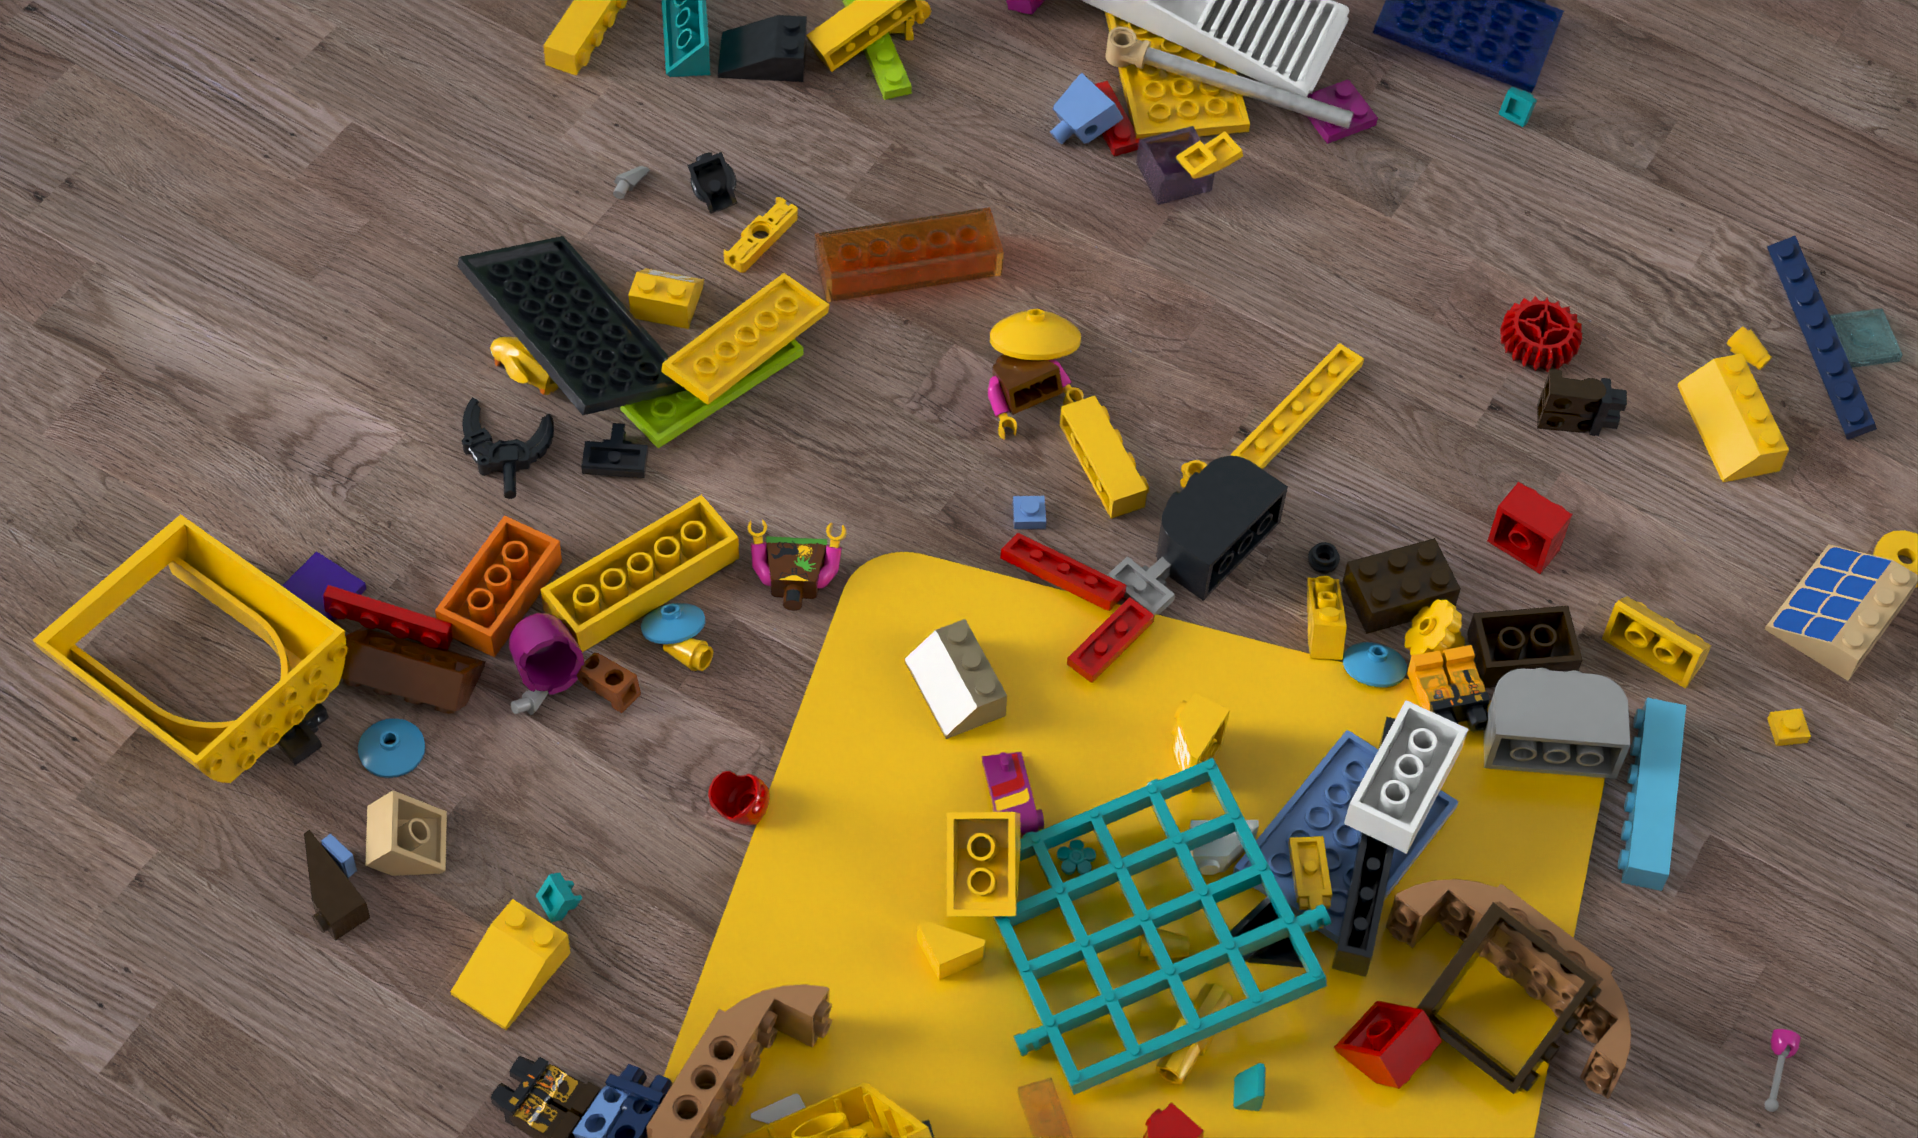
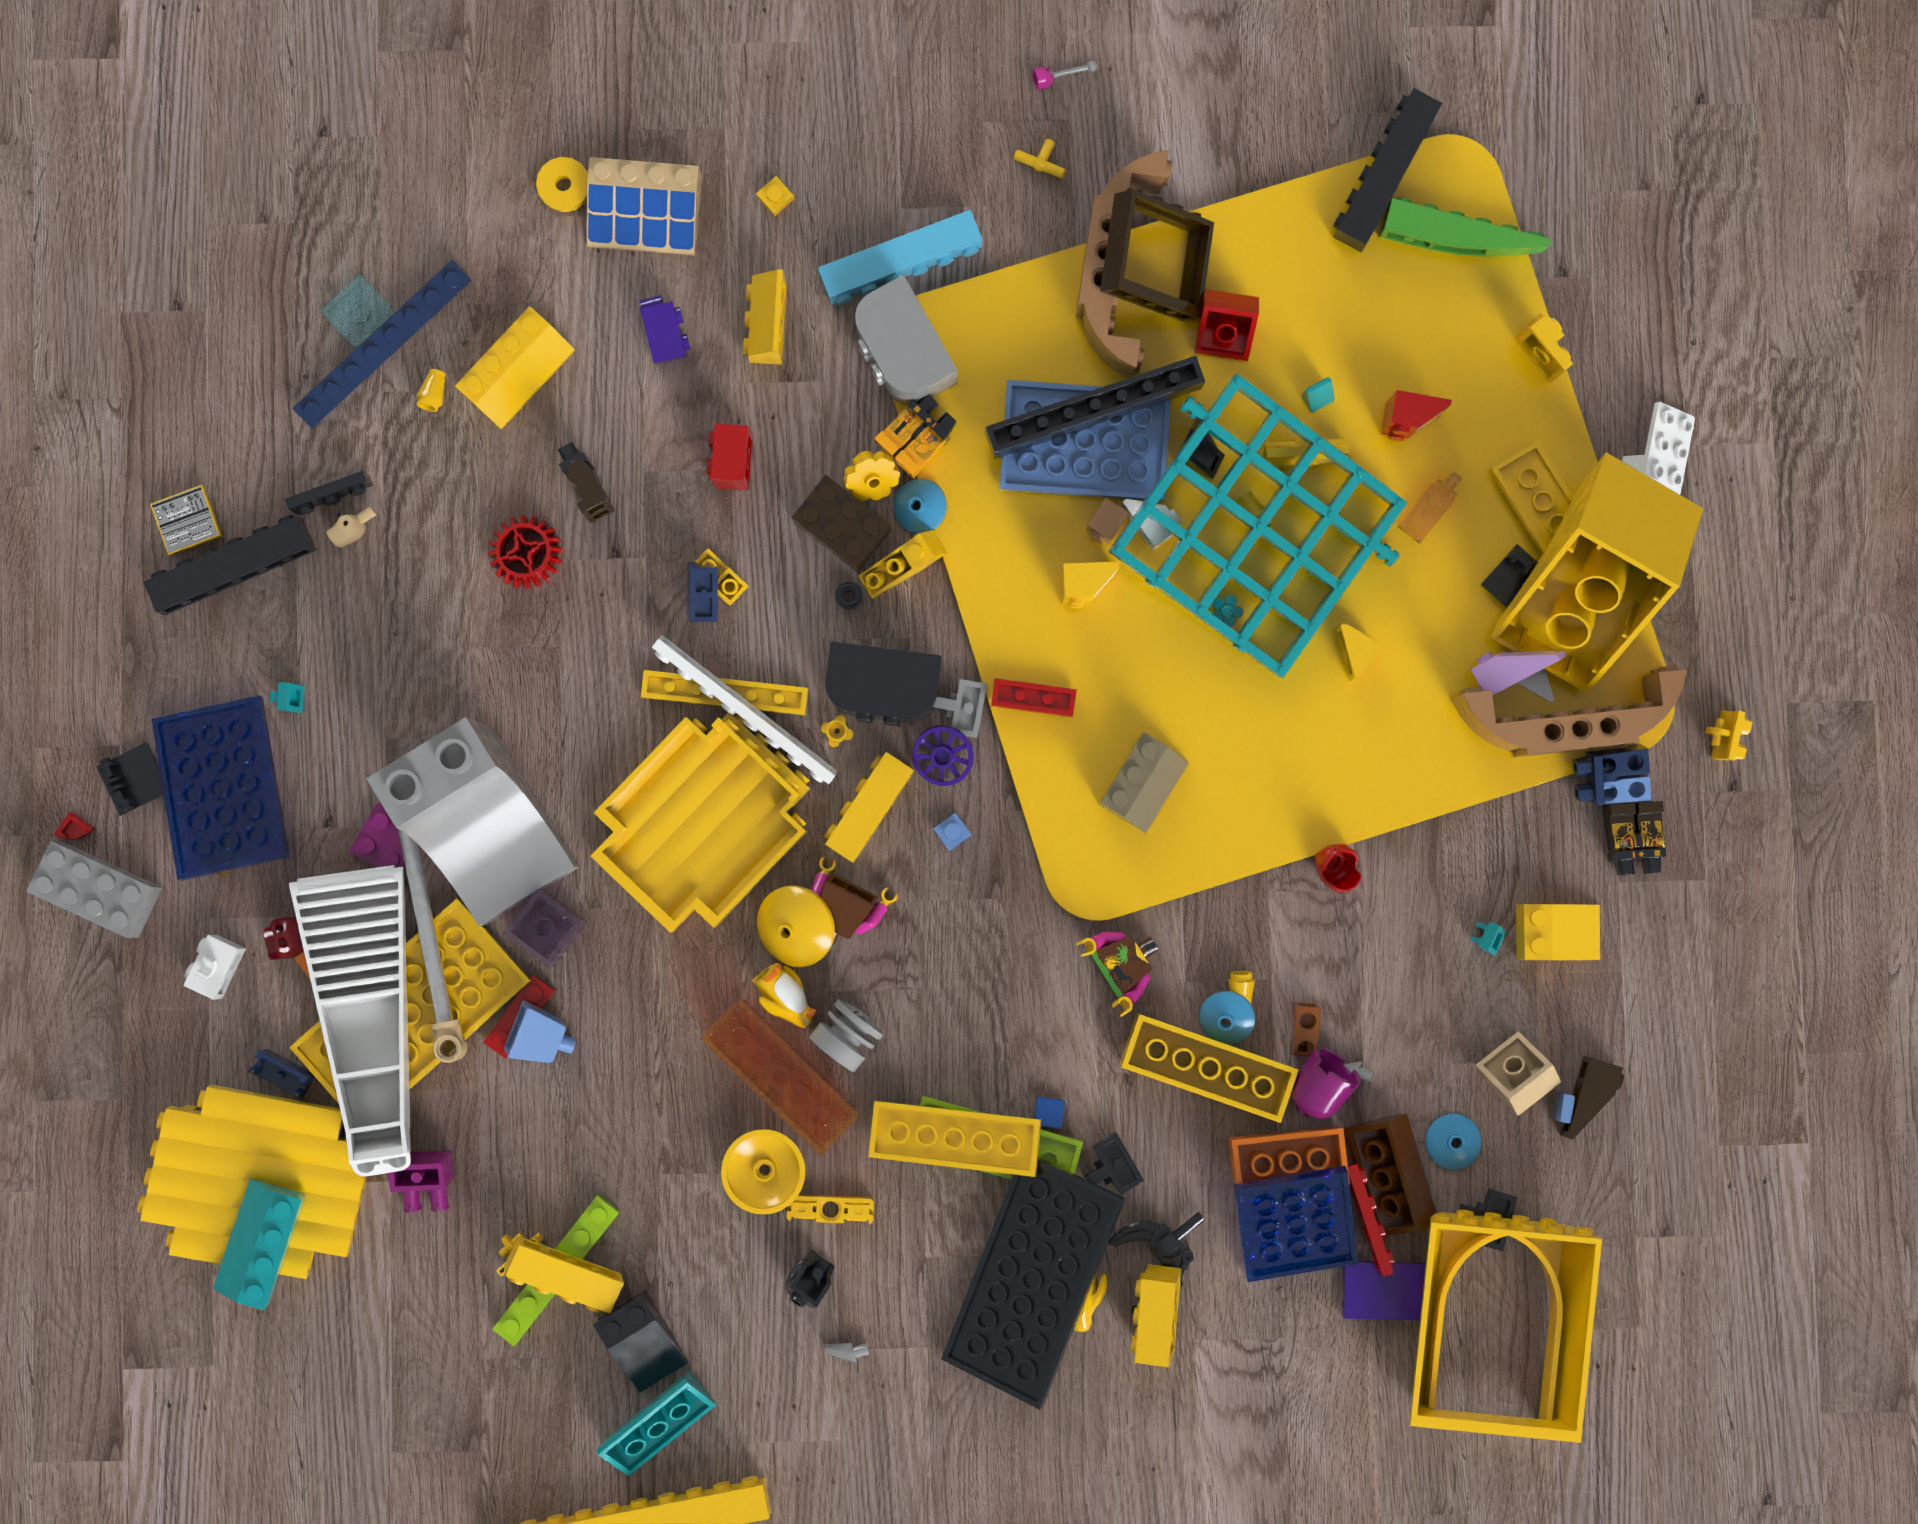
camera: 125 degrees left, 30 degrees up
yellow slope [628,268,704,329] -> none
yellow slope [947,812,1020,916] -> none
magenta door [982,752,1044,839] -> none
red plate [1000,533,1127,611] -> none
yellow slope [1176,131,1243,179] -> none
yellow hinge [1288,836,1332,928] -> none
white brick [1344,700,1468,854] -> none
dark brown brick [1467,606,1582,688] -> none
none -> black brick [143,515,317,615]
none -> light grey tile [150,485,223,556]
none -> black plate [285,471,373,515]
none -> tan piece [326,506,377,548]
none -> light grey brick [366,717,579,926]
none -> yellow panel [591,712,810,933]
none -> dark purple hinge [640,295,691,364]
none -> white plate [652,635,837,784]
none -> dark blue hinge [687,562,718,622]
none -> yellow slope [694,548,749,606]
none -> yellow dish [721,1129,806,1214]
none -> animal [752,963,817,1028]
none -> light grey wheel [809,999,884,1072]
none -> dark purple wheel [912,725,974,786]
none -> yellow piece [1013,139,1066,179]
none -> blue tile [1034,1096,1065,1128]
none -> medium nougat brick [1086,498,1129,544]
none -> yellow brick [1131,1264,1181,1368]
none -> clear blue plate [1233,1166,1358,1282]
none -> lavender slope [1471,650,1566,695]

